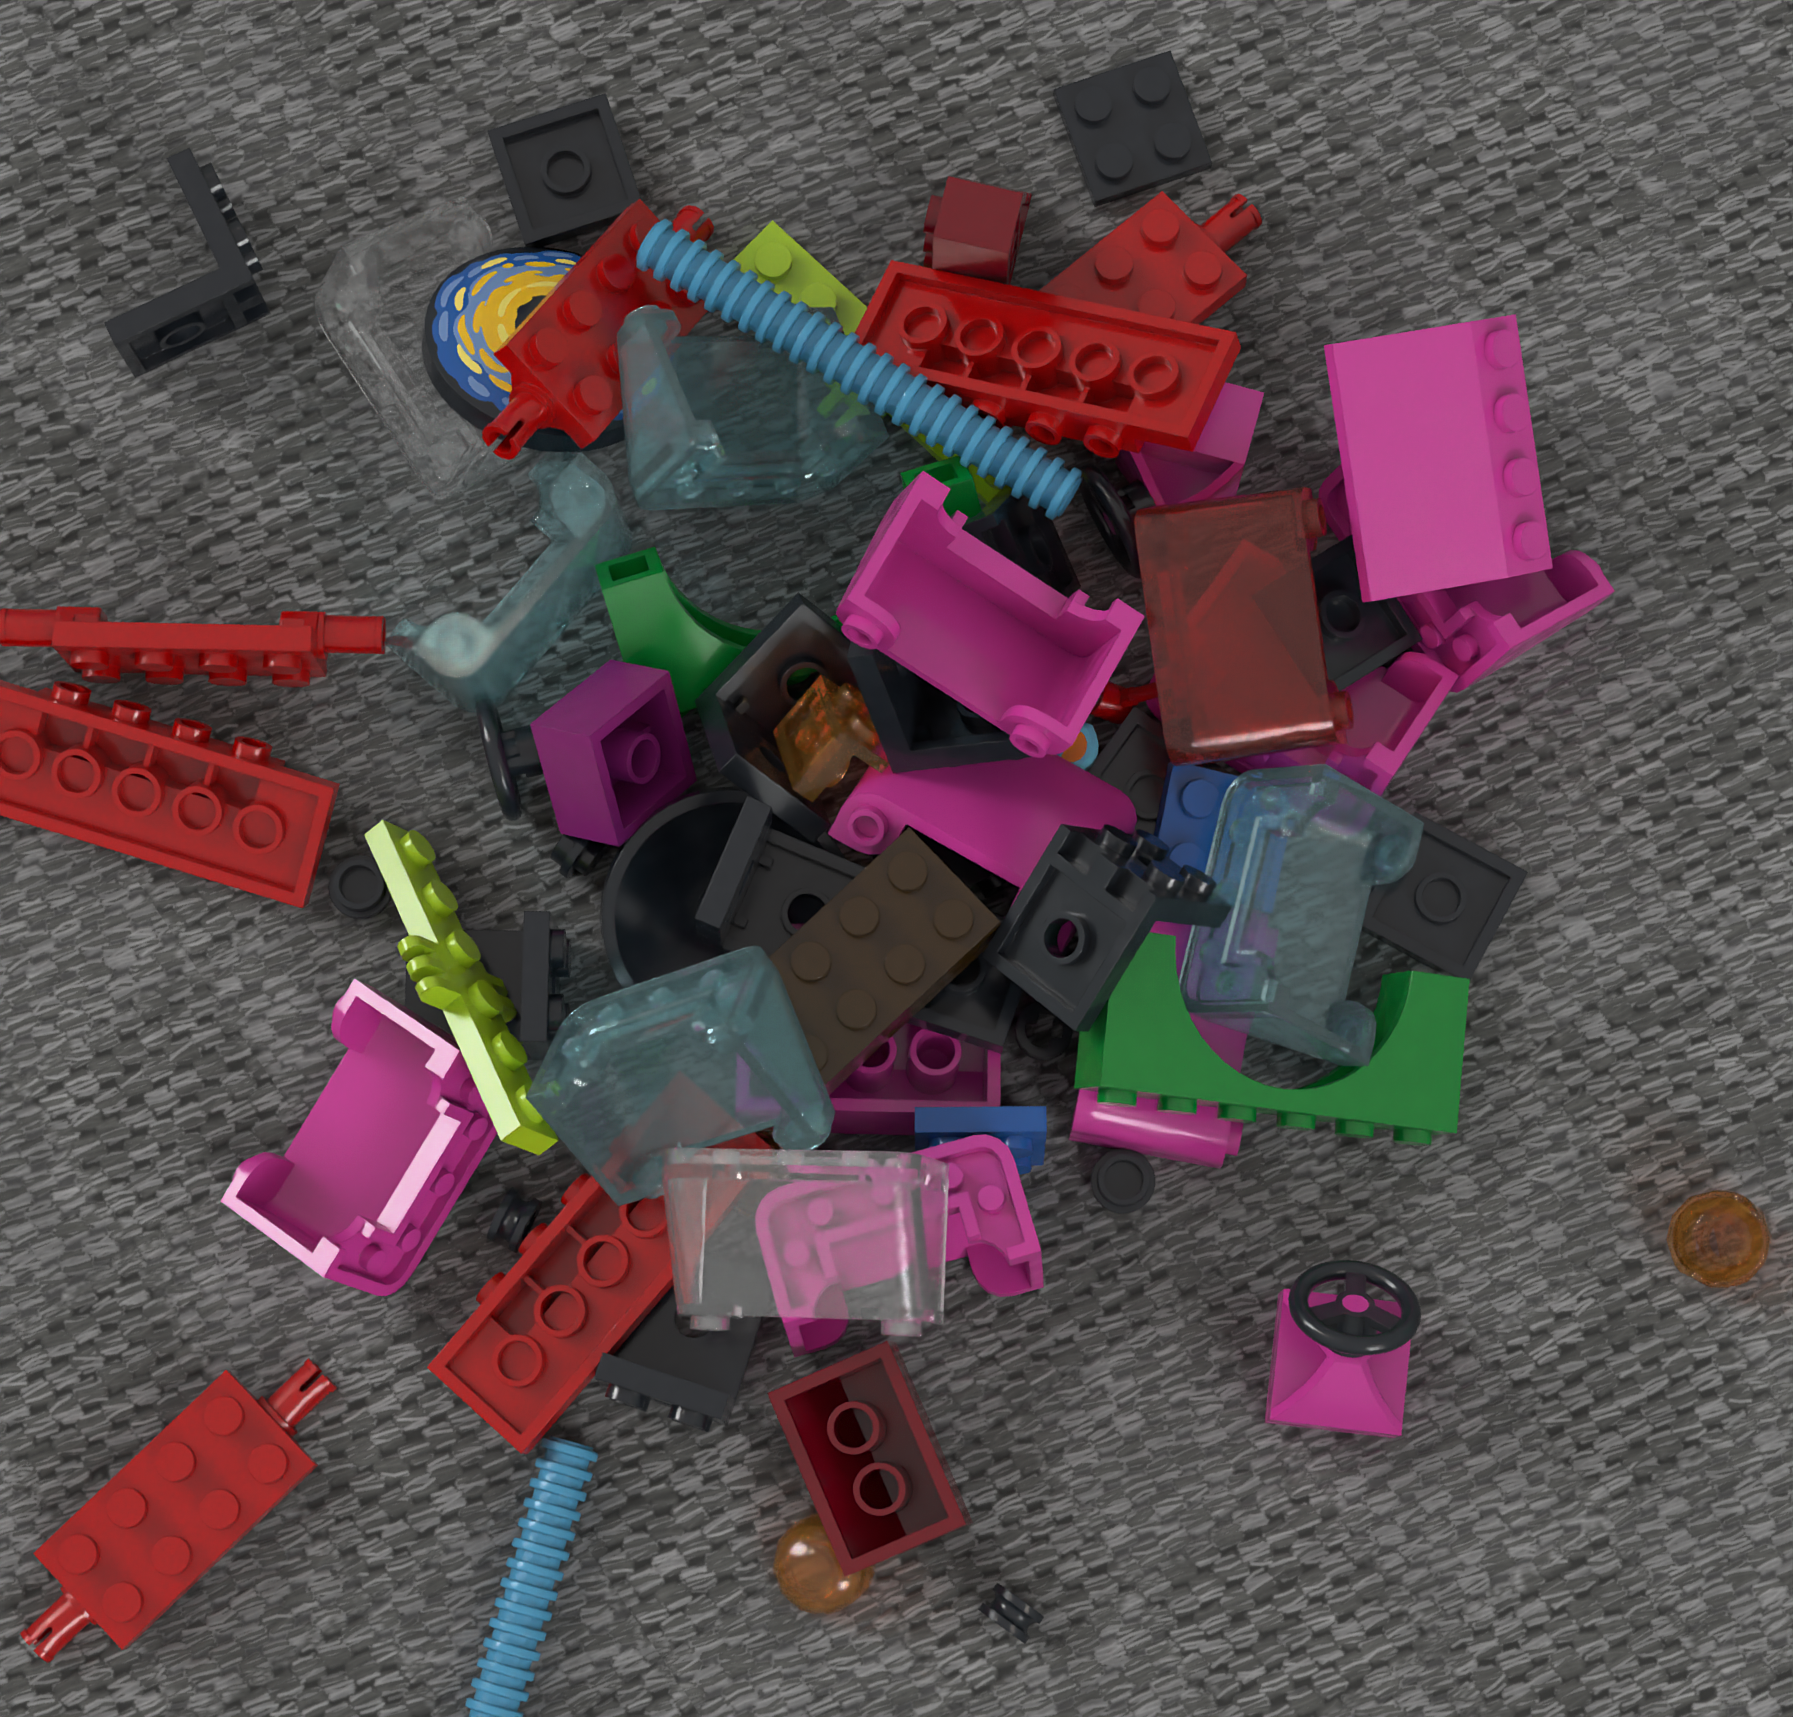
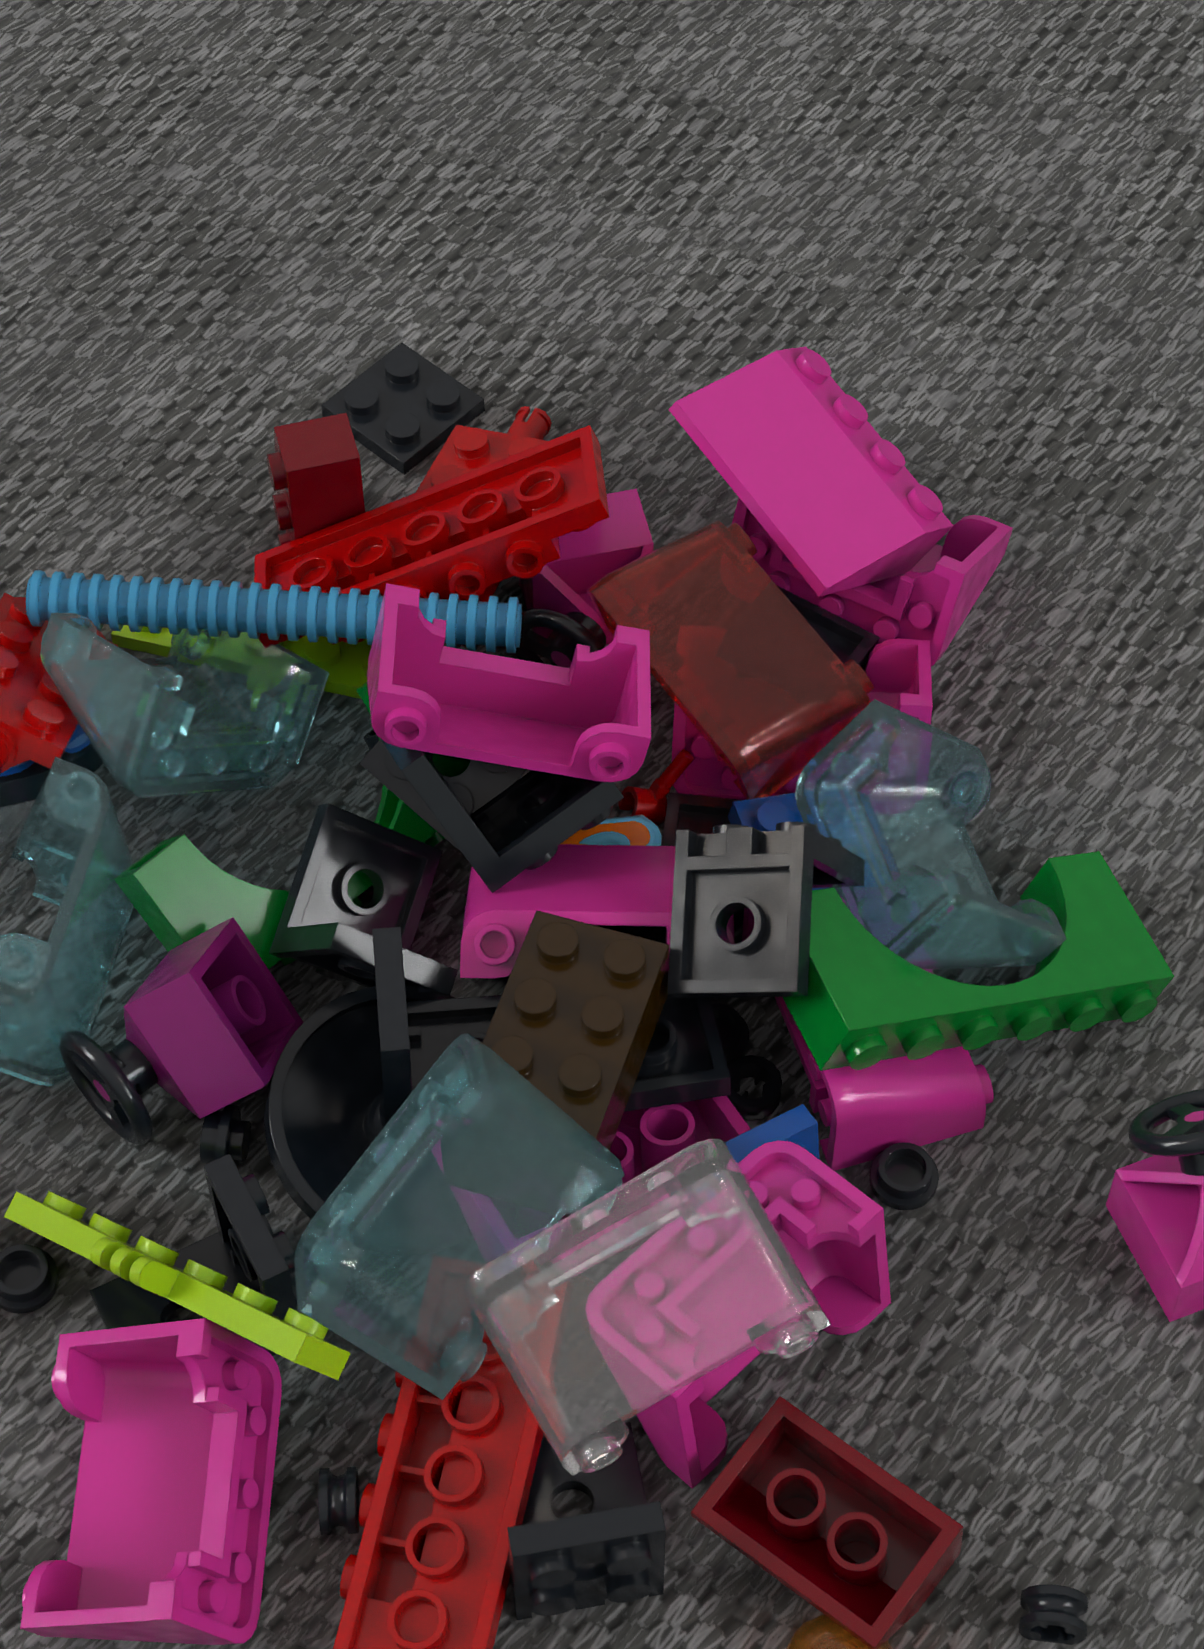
camera: 30 degrees left, 25 degrees down
clear orange bracket [773,674,890,803] -> none
black plate [1353,812,1528,982] -> none

